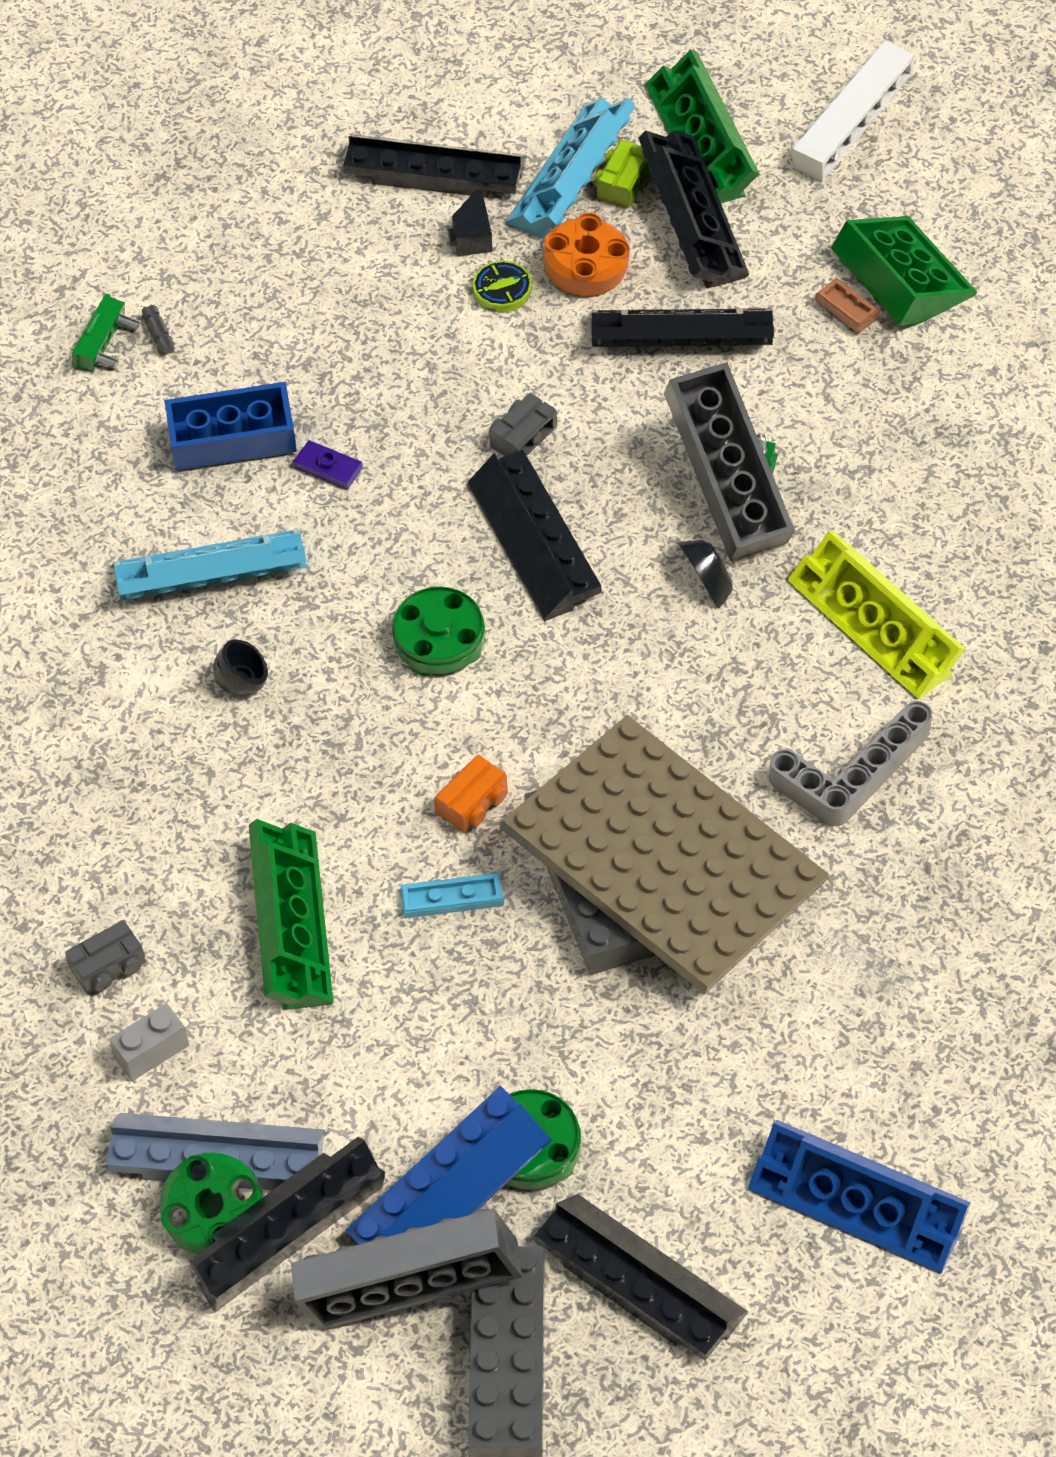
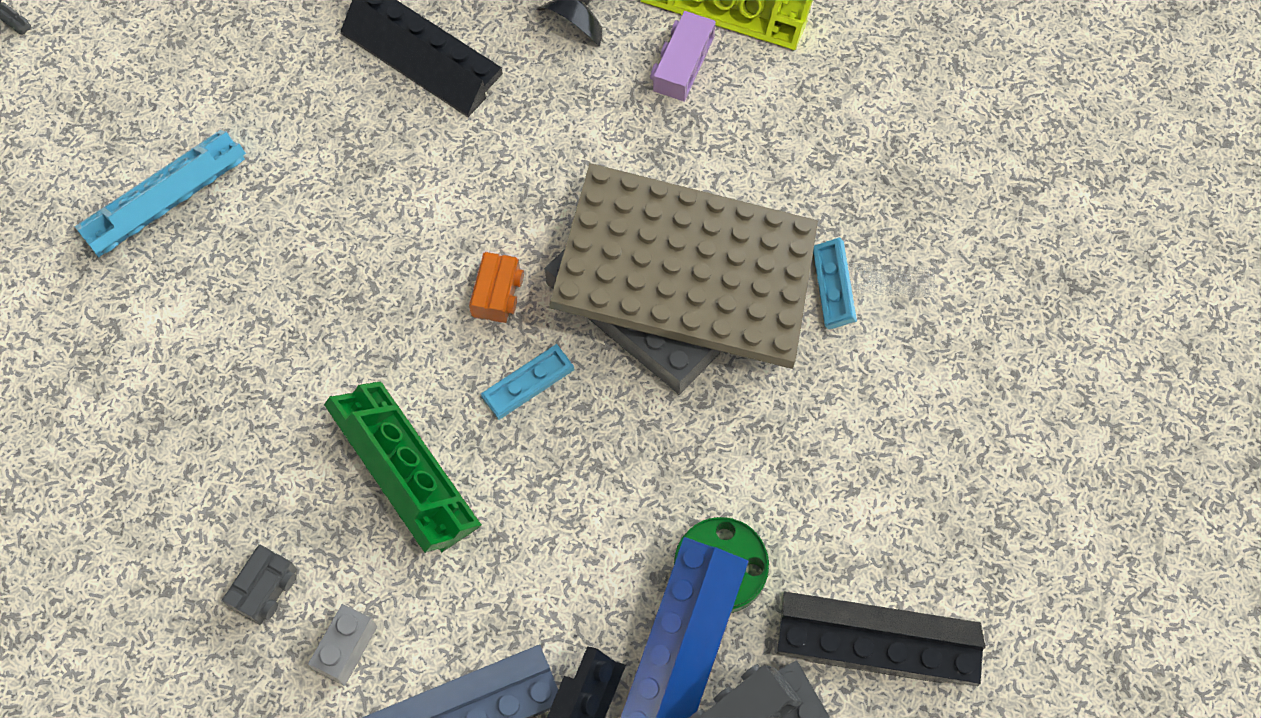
camera: 30 degrees left, 10 degrees up
blue brick [164,381,297,470] -> none
black hat [213,639,268,695] -> none
dark purple plate [293,440,363,490] -> none
green piece [392,586,485,675] -> none
blue slope [748,1120,971,1273] -> none
light grey beam [769,701,932,827] -> none
none -> lavender brick [650,11,716,102]
none -> medium azure tile [813,237,857,329]

